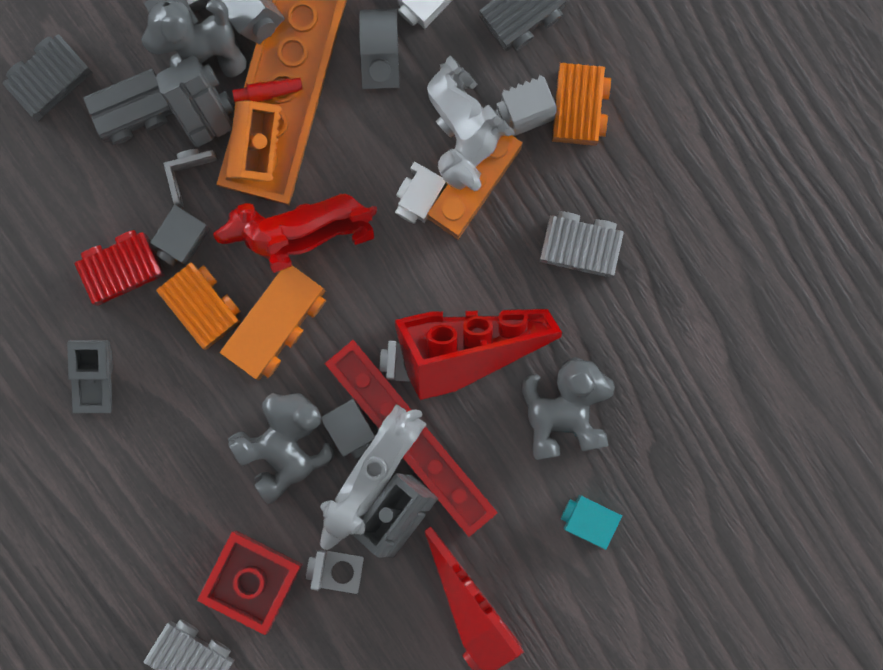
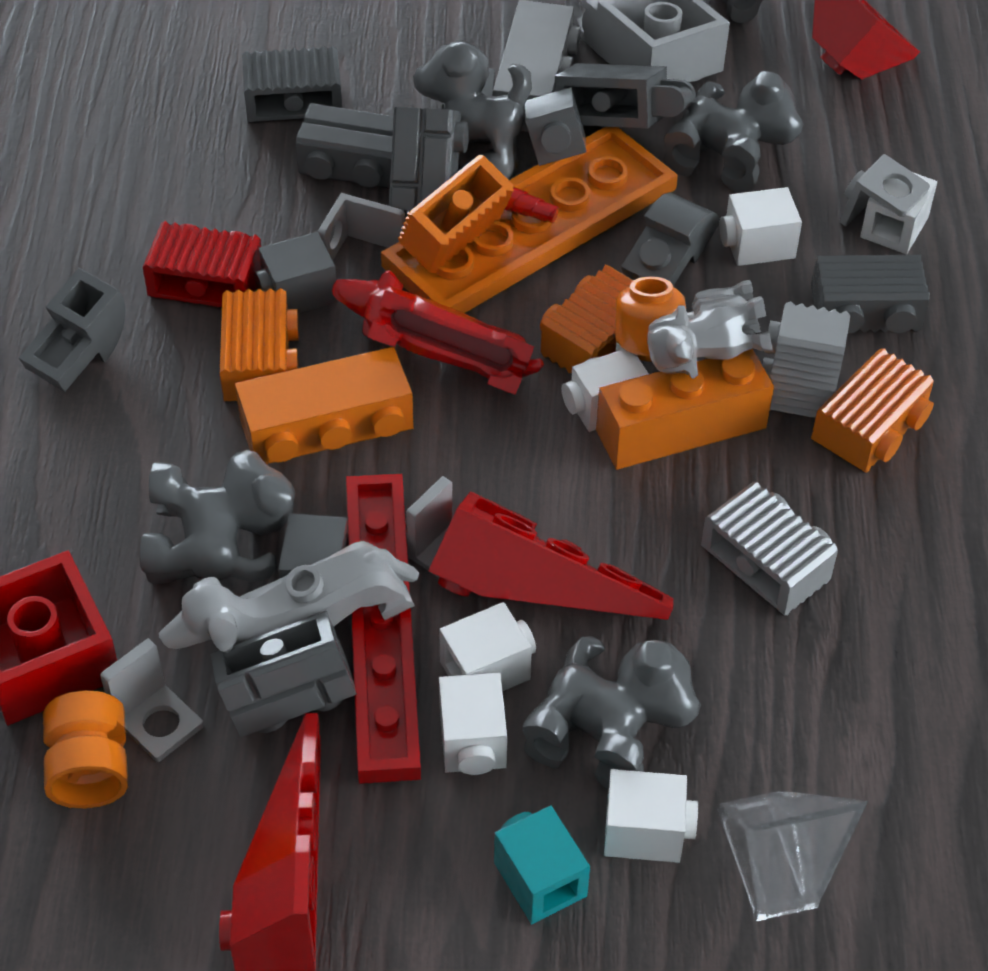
camera: 30 degrees right, 35 degrees down
none -> orange wheel [43,690,128,809]
none -> white brick [439,602,536,692]
none -> white brick [439,673,507,775]
none -> orange brick [540,264,634,373]
none -> white brick [604,769,698,863]
none -> orange head [615,277,686,362]
none -> clear slope [718,791,868,921]

